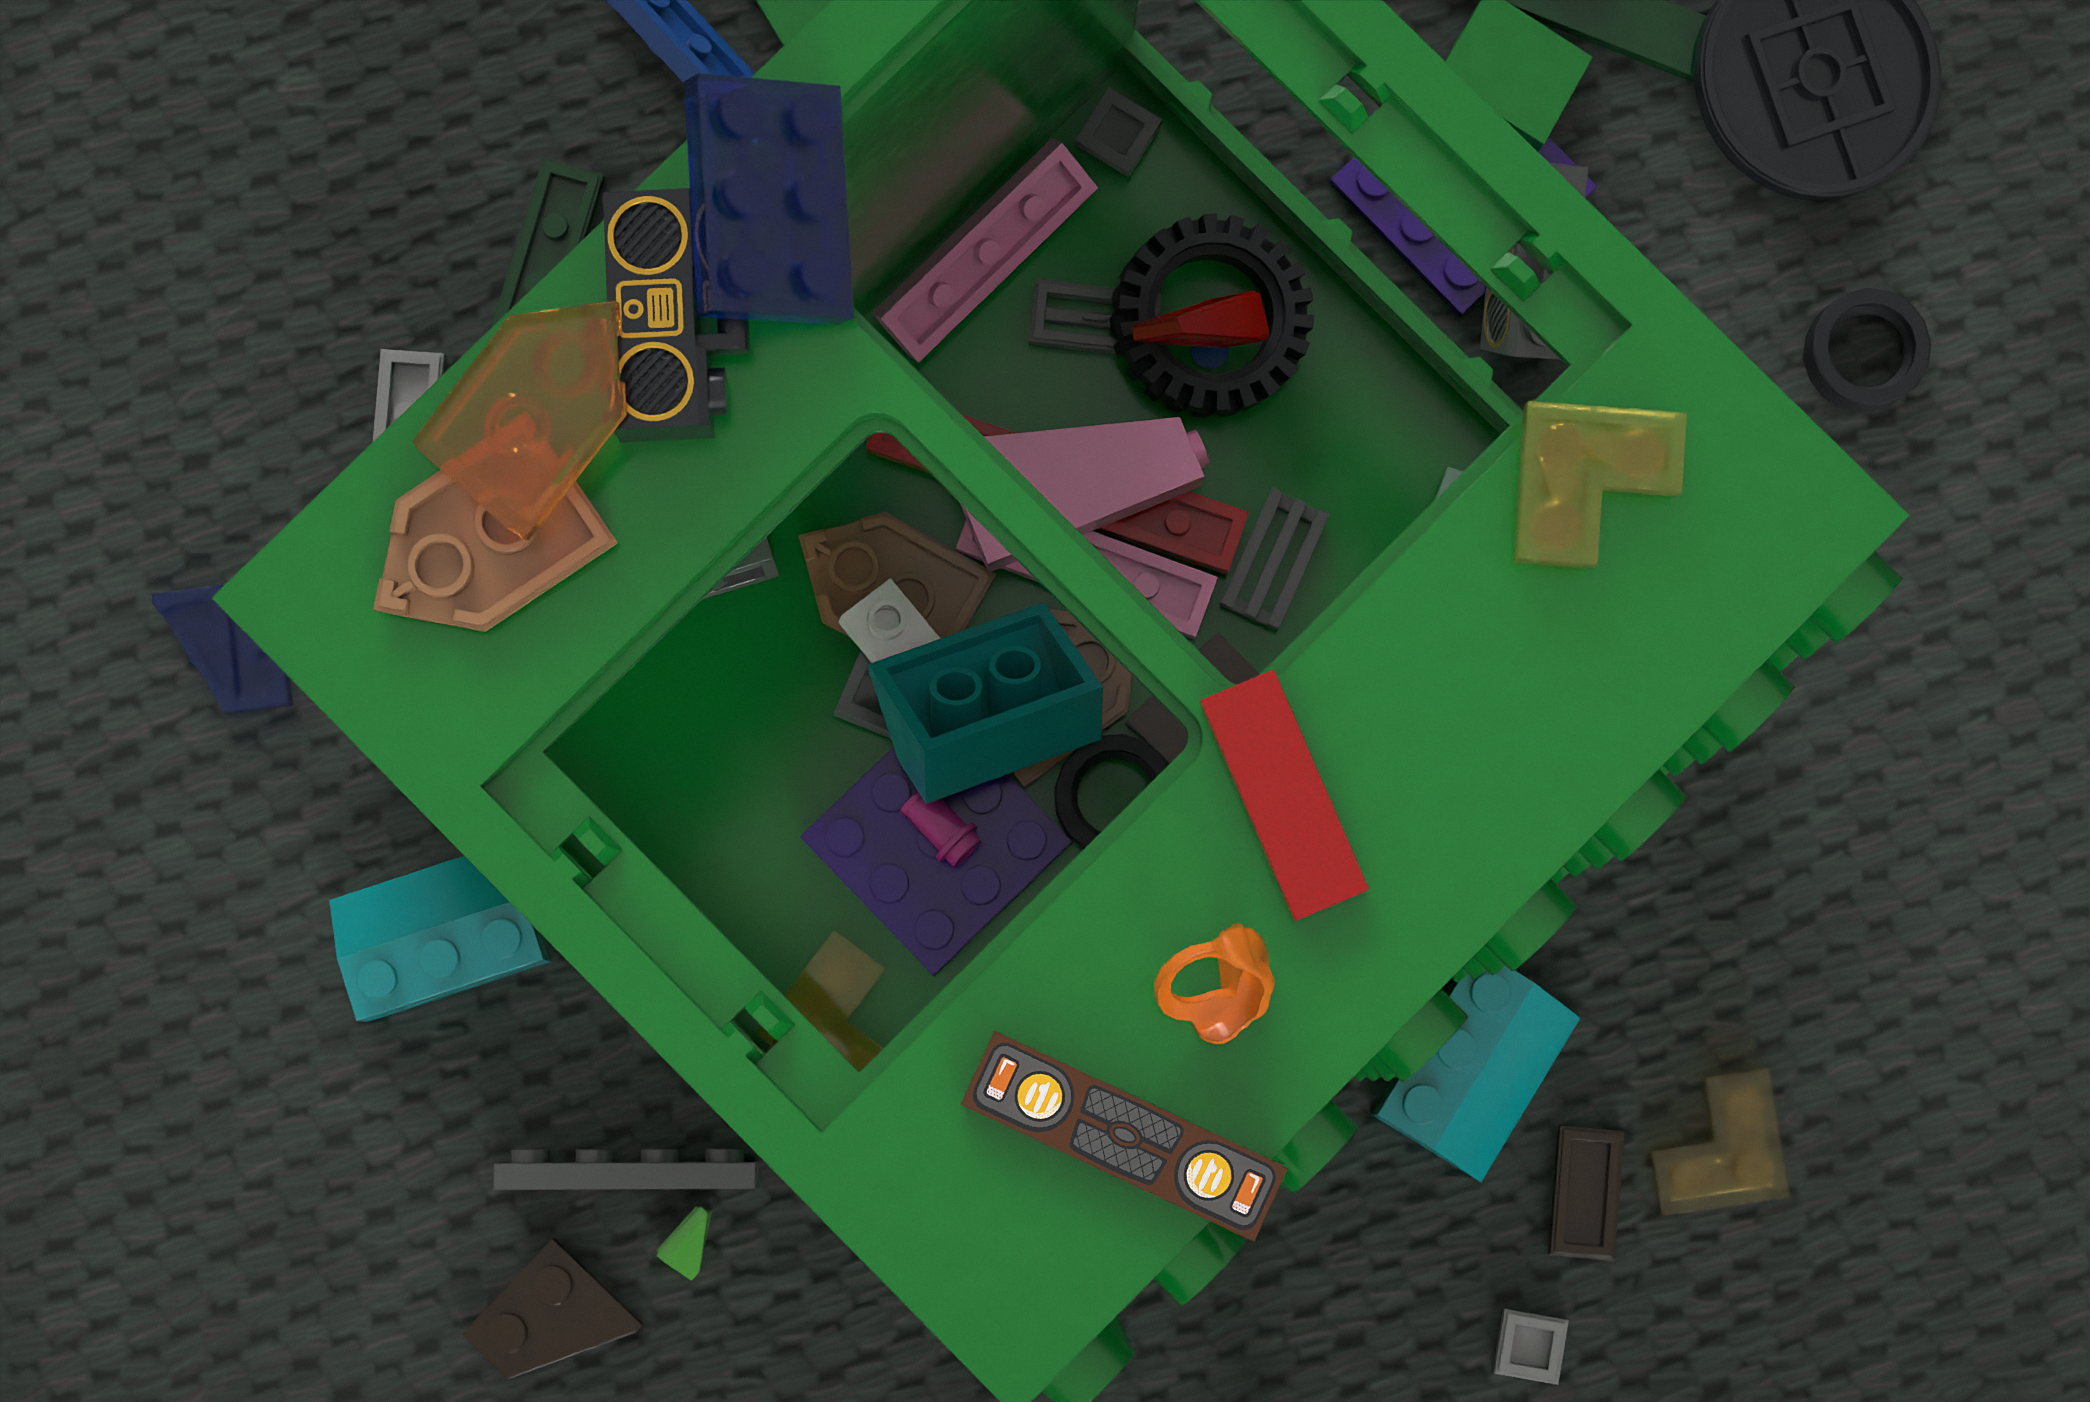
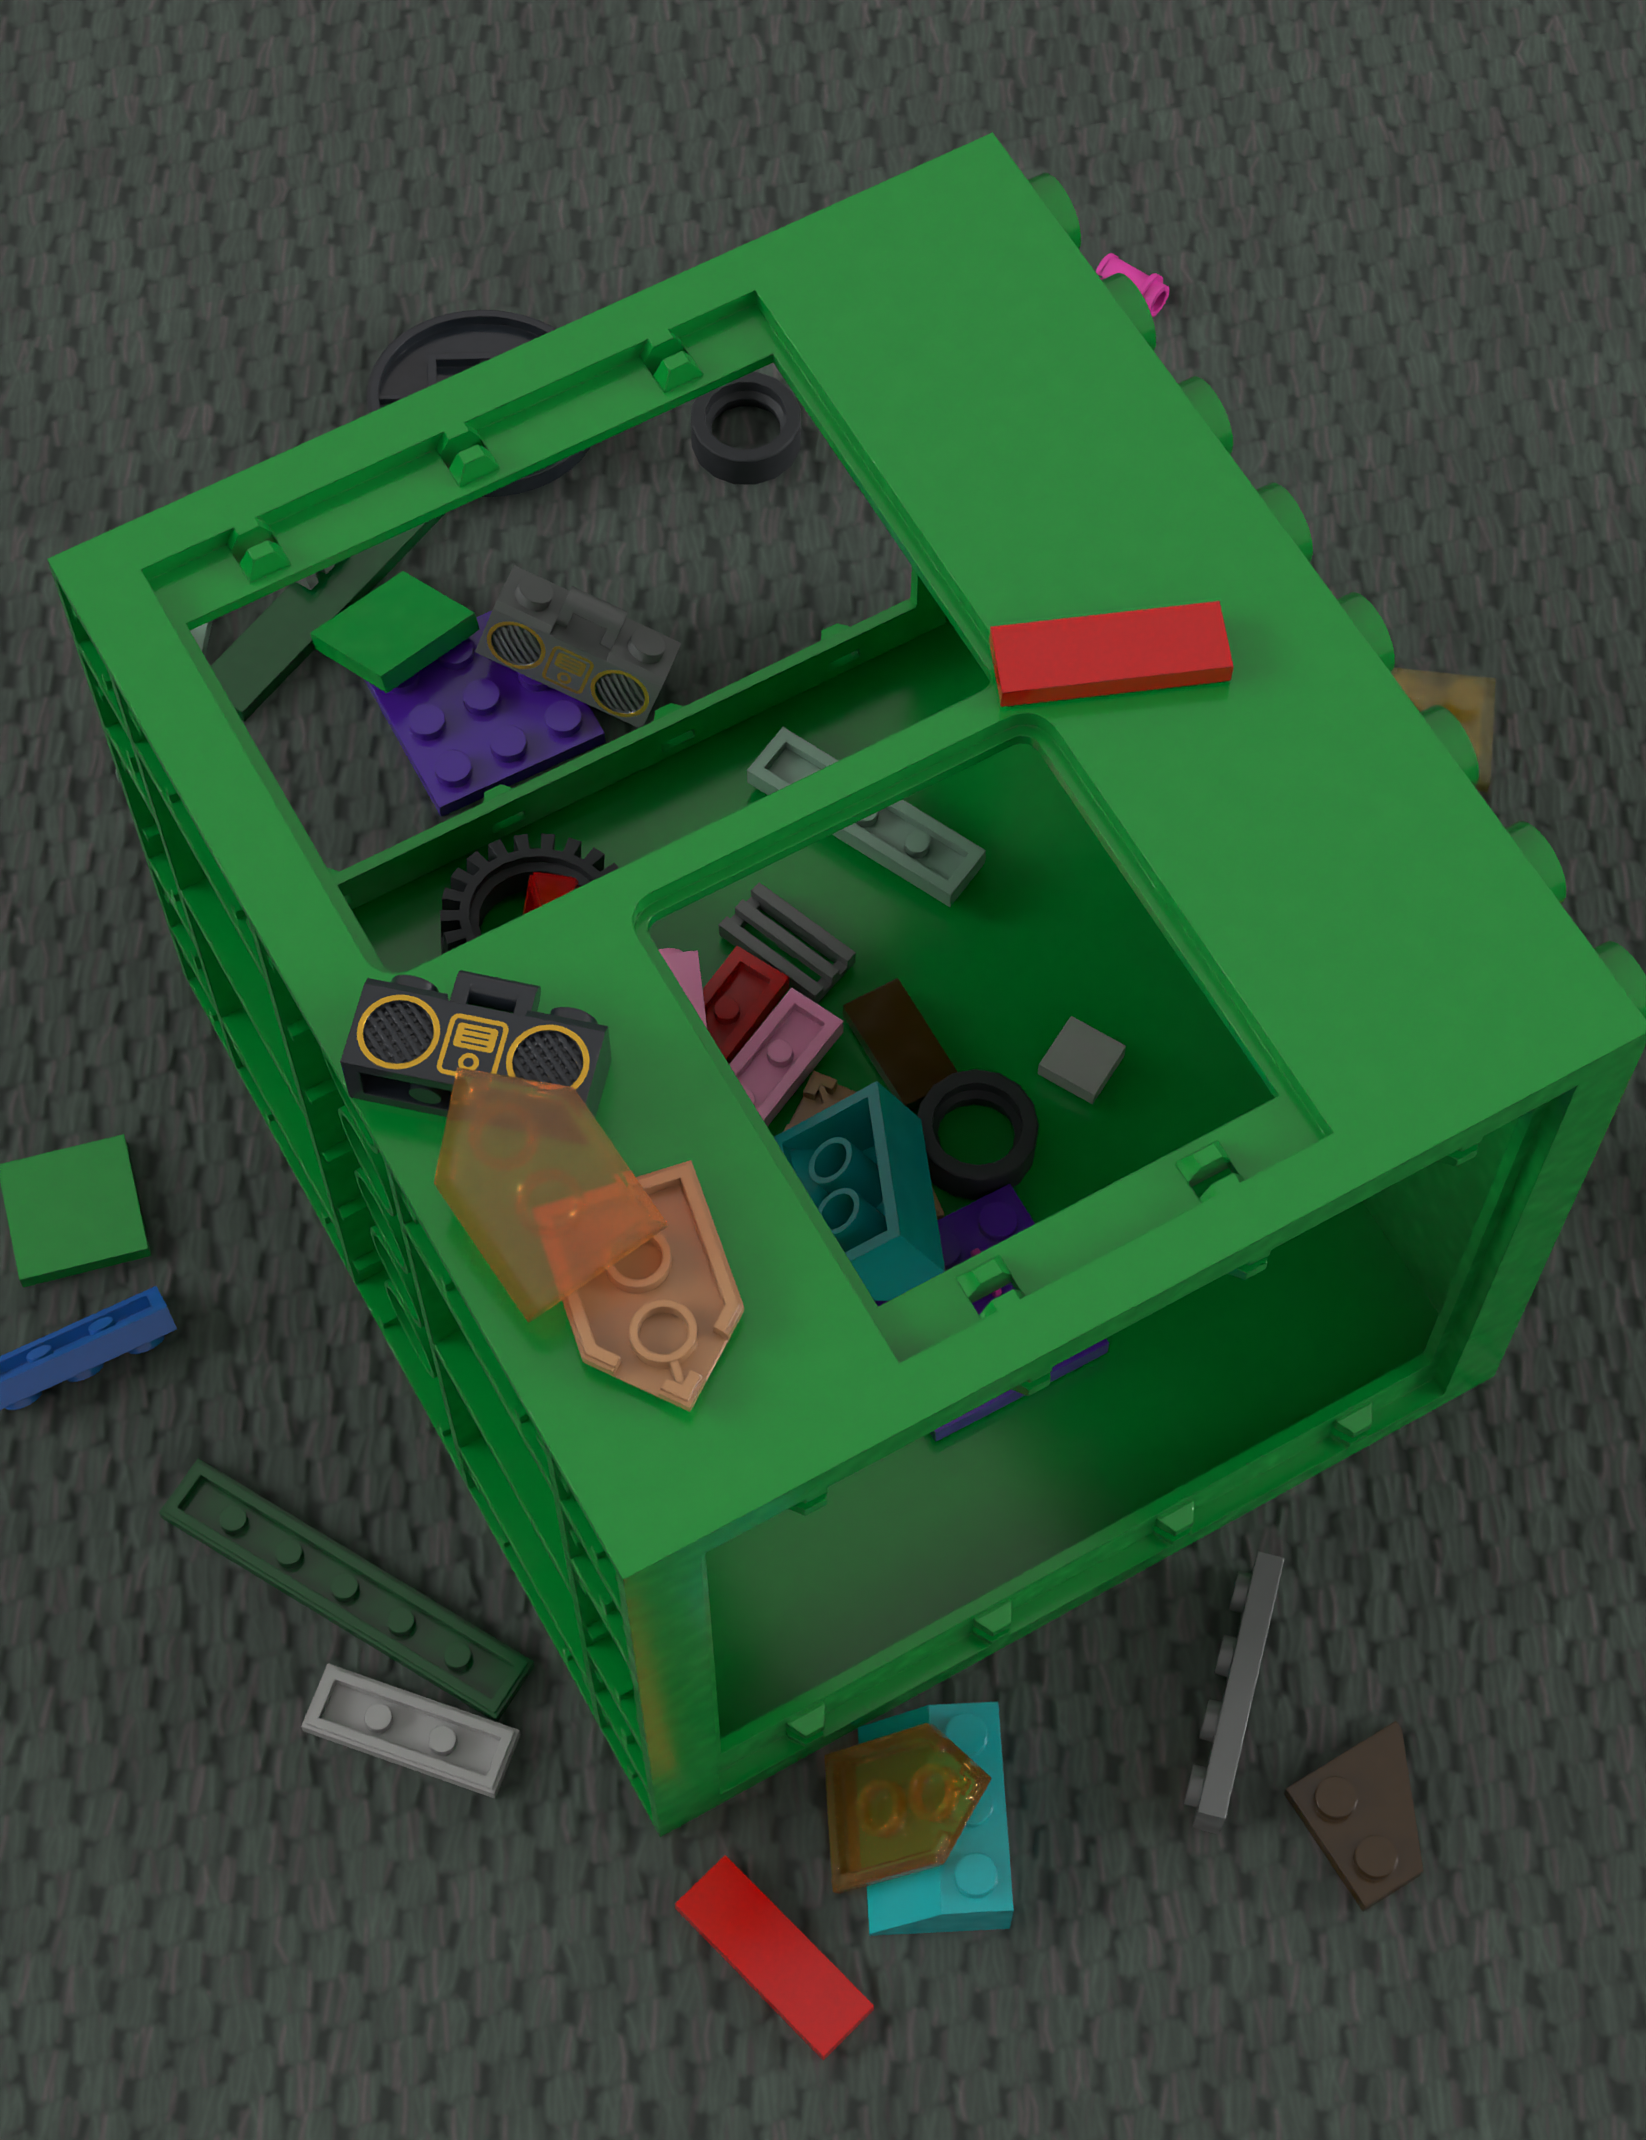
camera: 70 degrees left, 20 degrees down
clear blue wing [151,584,293,715] -> none
bright green slope [656,1205,712,1281] -> none
clear blue plate [684,73,854,324] -> none
clear yellow plate [756,930,886,1072] -> none
tile [960,1031,1288,1242] -> none
orange piece [1154,924,1275,1045] -> none
light grey tile [1492,1308,1569,1385] -> none
clear yellow plate [1514,401,1687,569] -> none
none -> red tile [675,1855,874,2061]
none -> clear orange tile [824,1723,992,1894]

